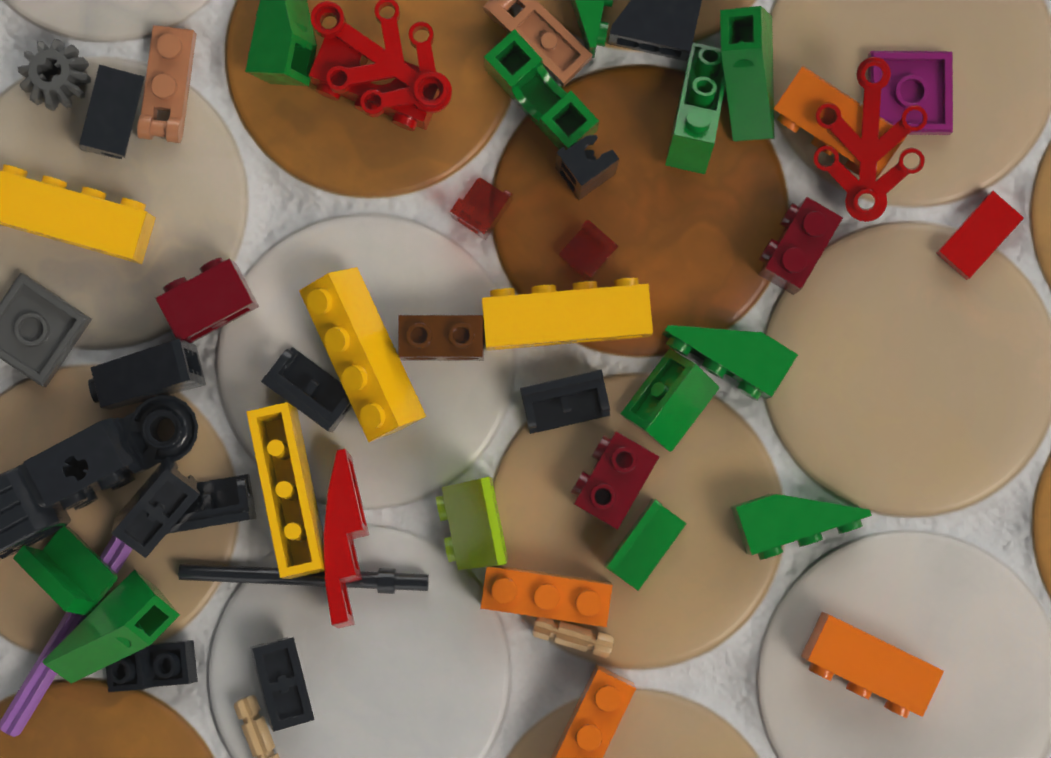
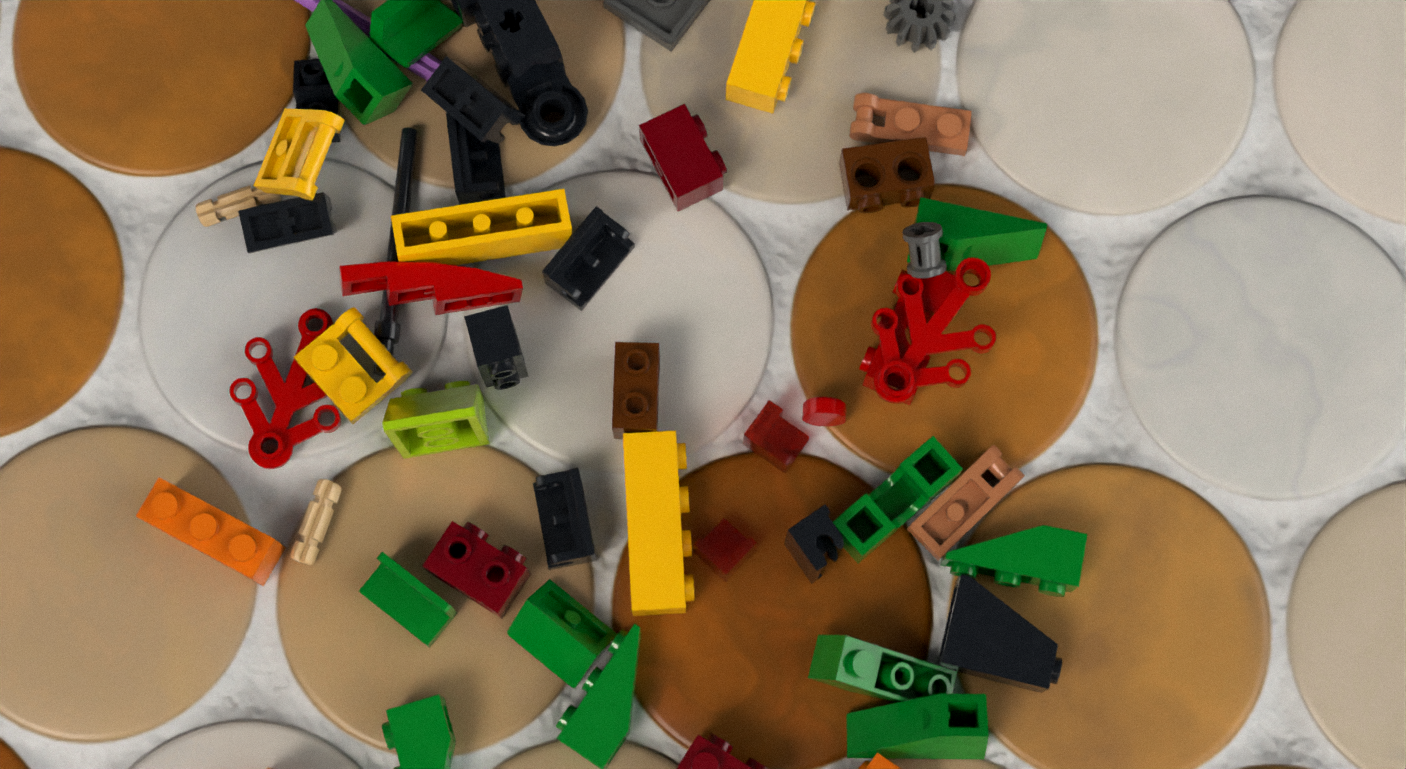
camera: 90 degrees right, 10 degrees down
black hinge [79,64,145,159] -> none
black slope [88,339,206,410] -> none
yellow brick [299,267,427,442] -> none
orange brick [480,566,613,627] -> none
none -> red plant [229,308,341,469]
none -> yellow plate [253,108,345,200]
none -> yellow plate [294,307,413,425]
none -> black brick [464,305,528,390]
none -> red tile [802,397,847,427]
none -> reddish brown brick [839,137,935,213]
none -> dark grey bush [902,222,947,278]

